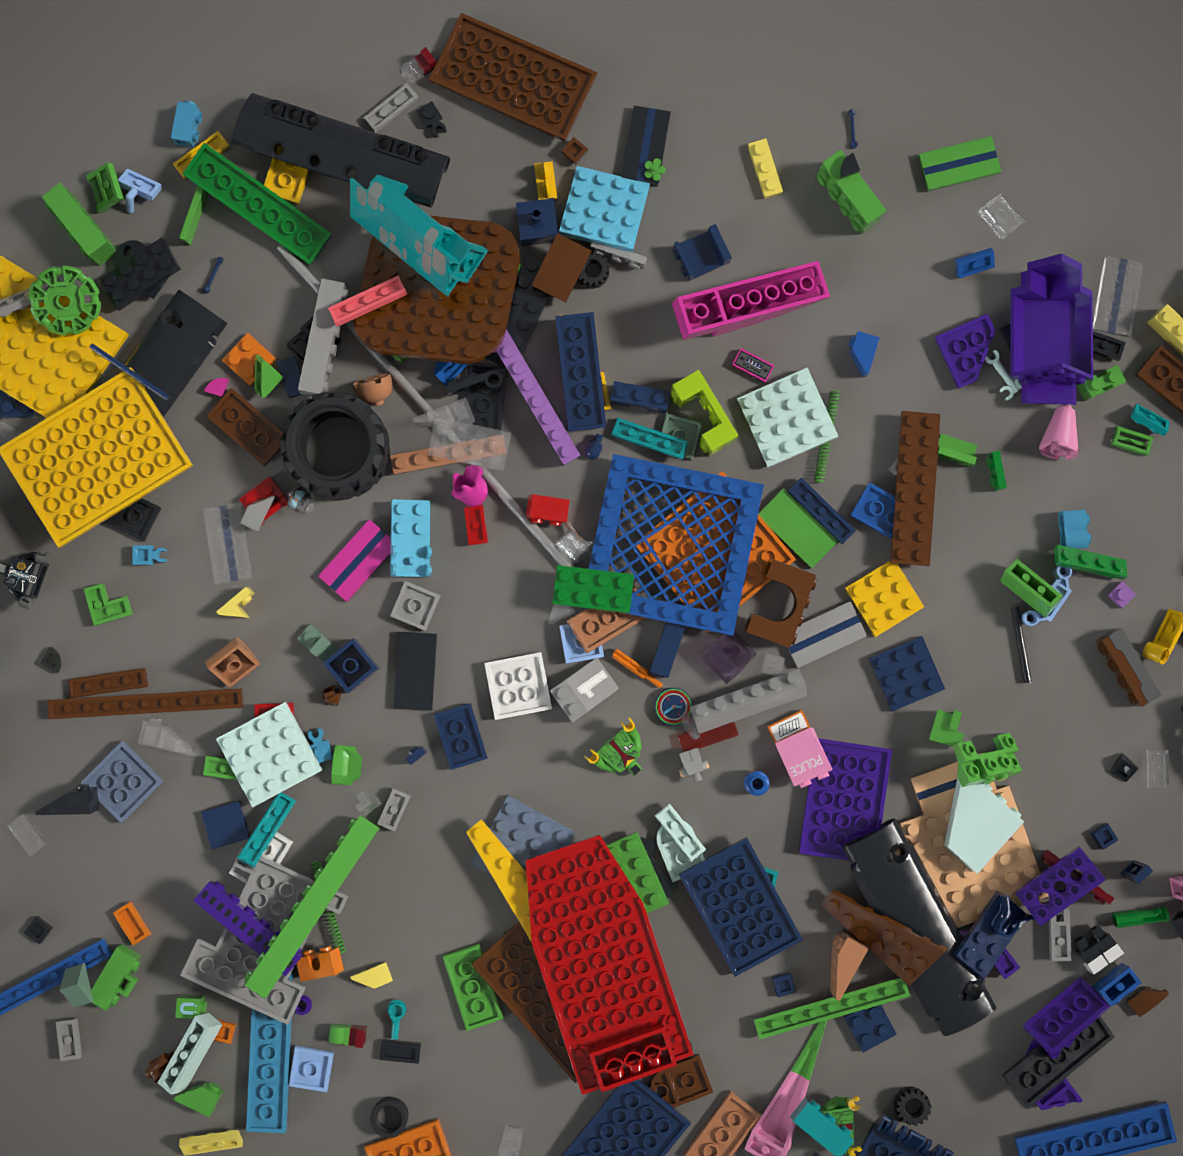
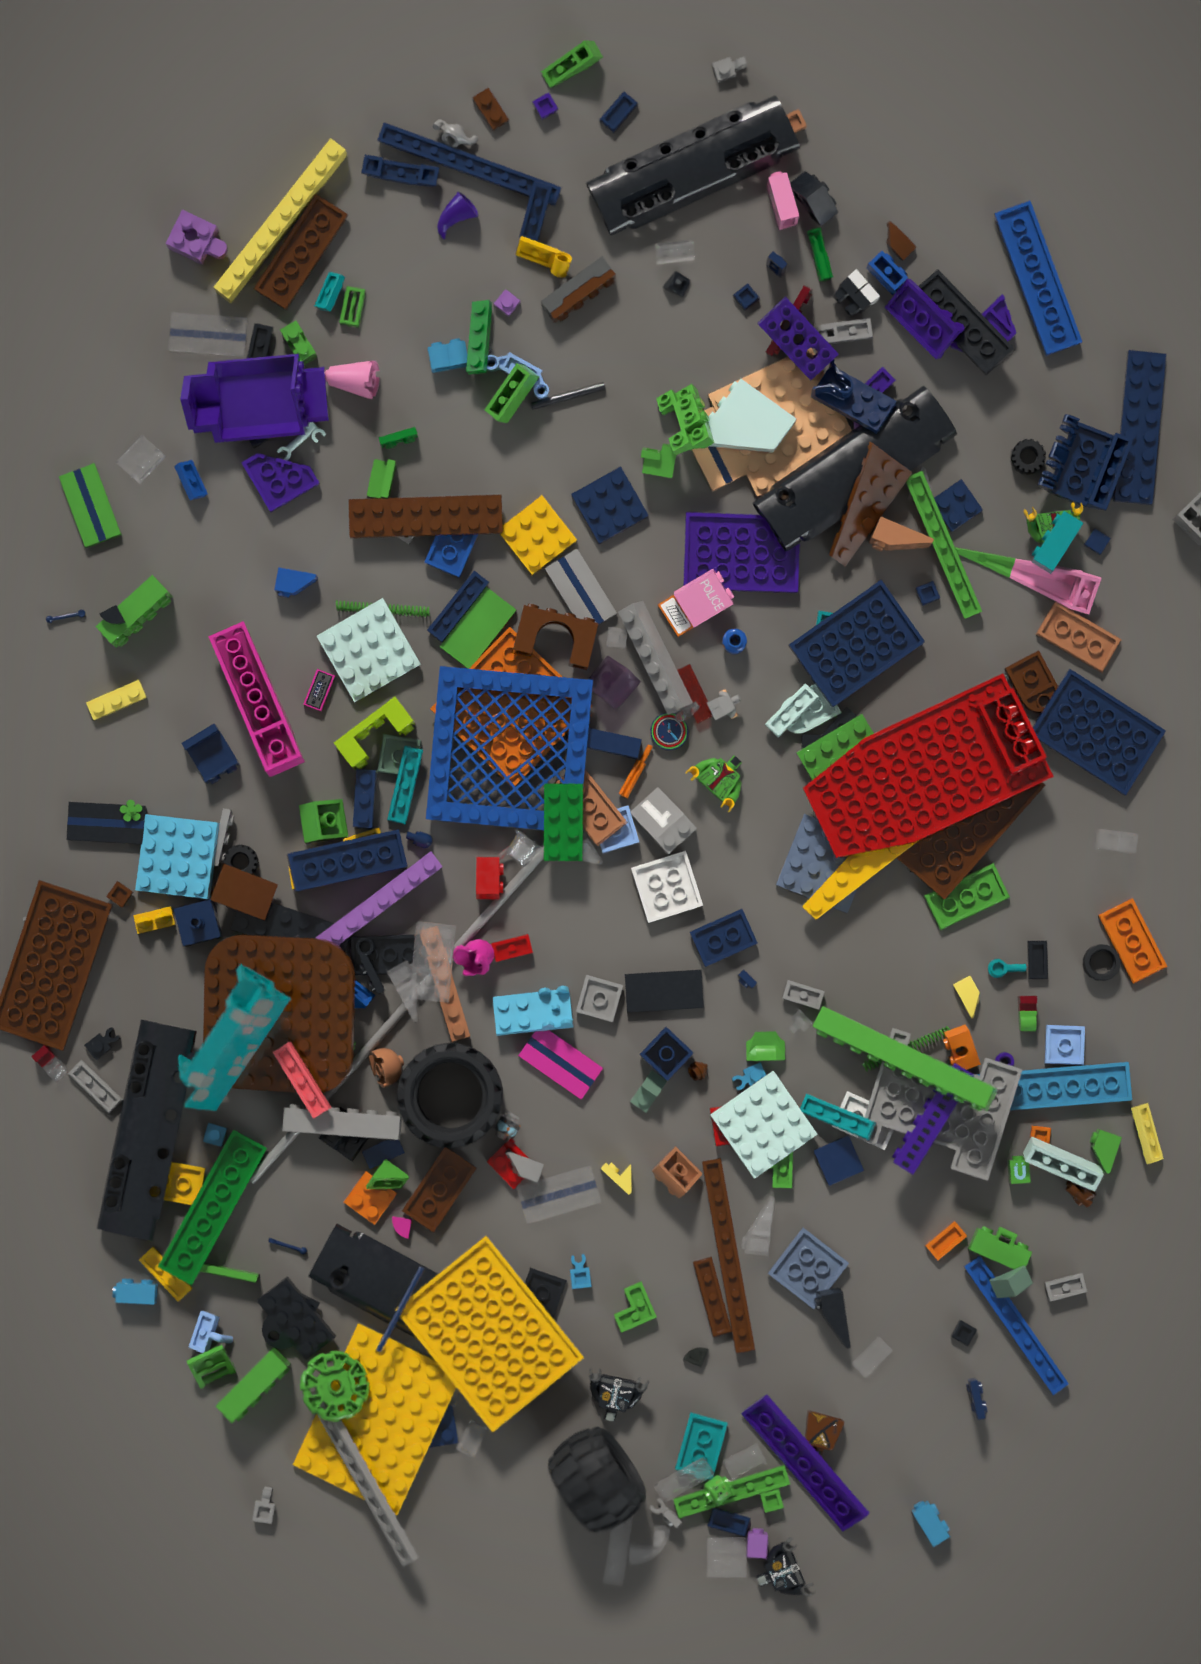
camera: 95 degrees left, 0 degrees up
none -> dark azure plate [203,1123,227,1147]
none -> bright green slope [299,799,348,843]

